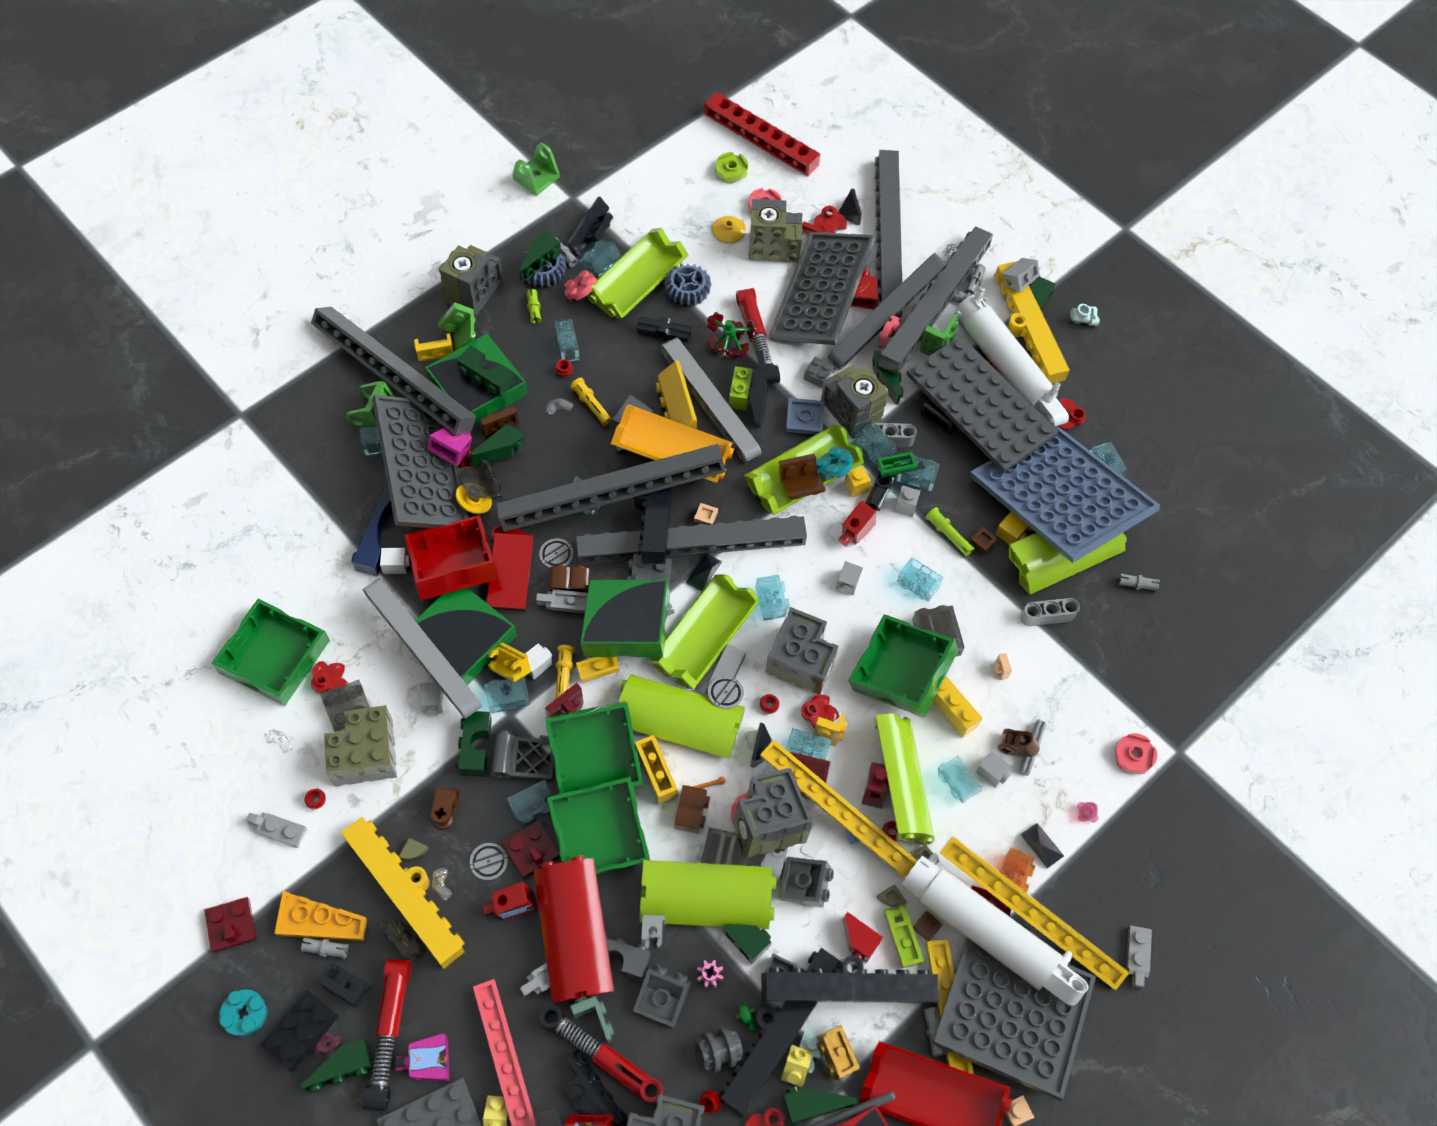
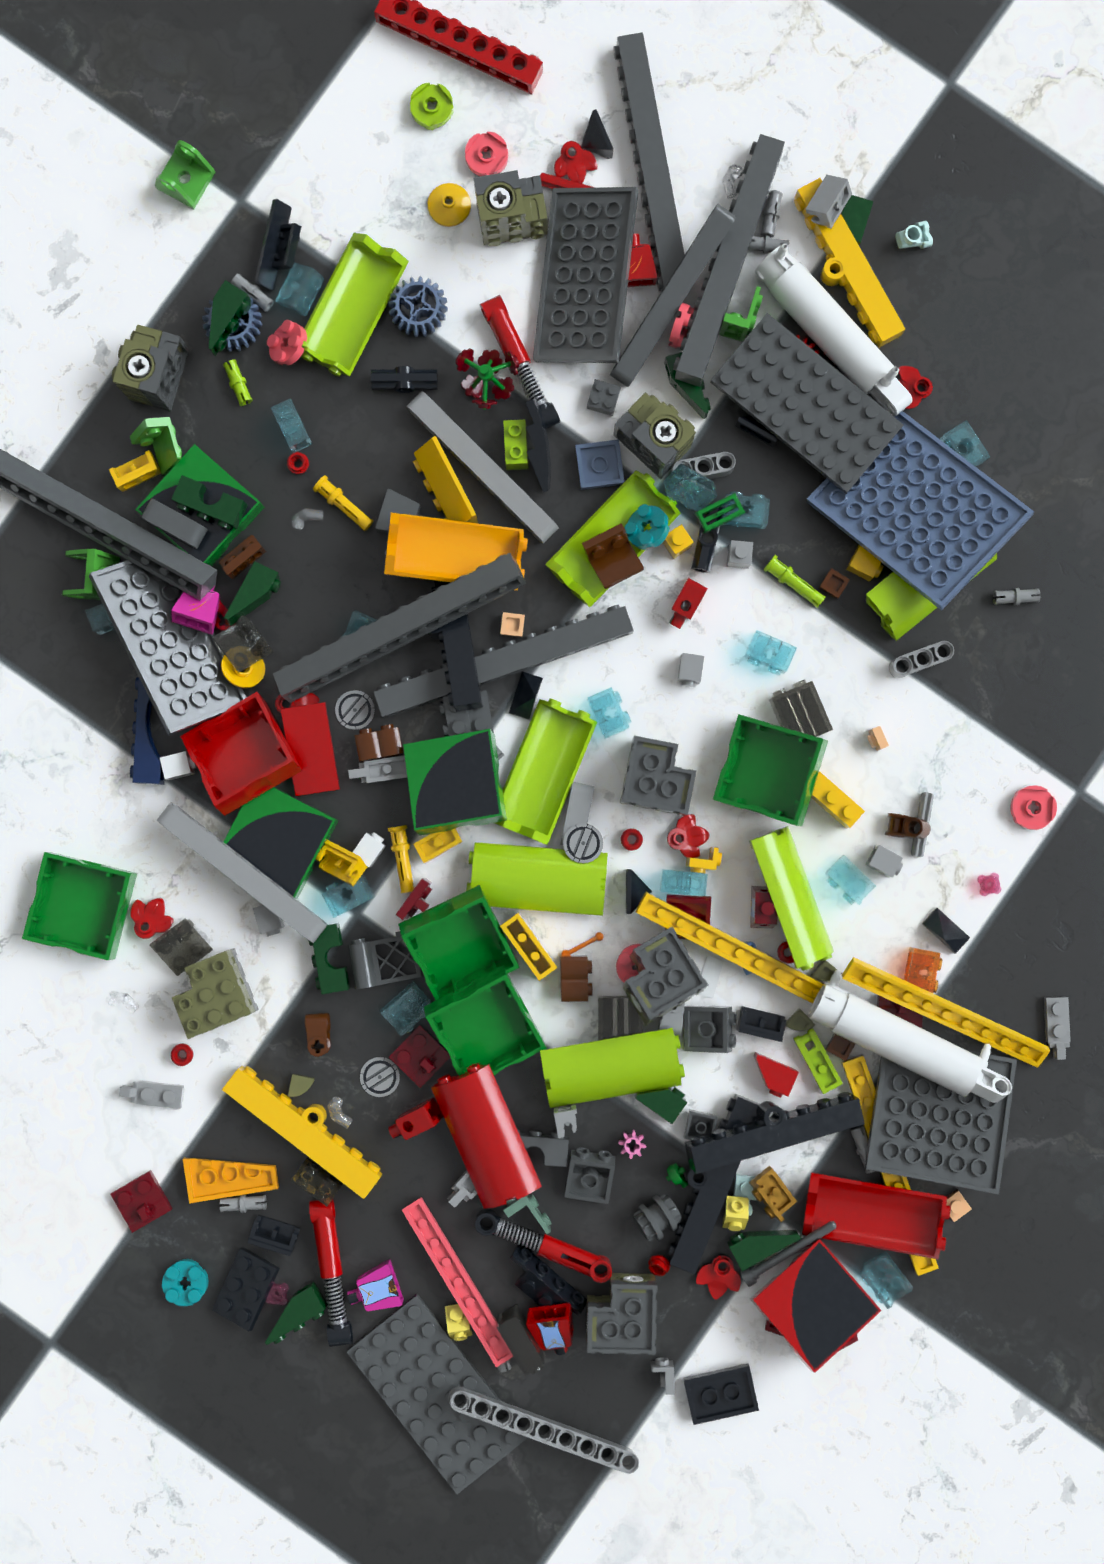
camera: 10 degrees left, 25 degrees up
none -> dark grey beam [140,498,208,549]
none -> black hinge [736,1006,787,1042]

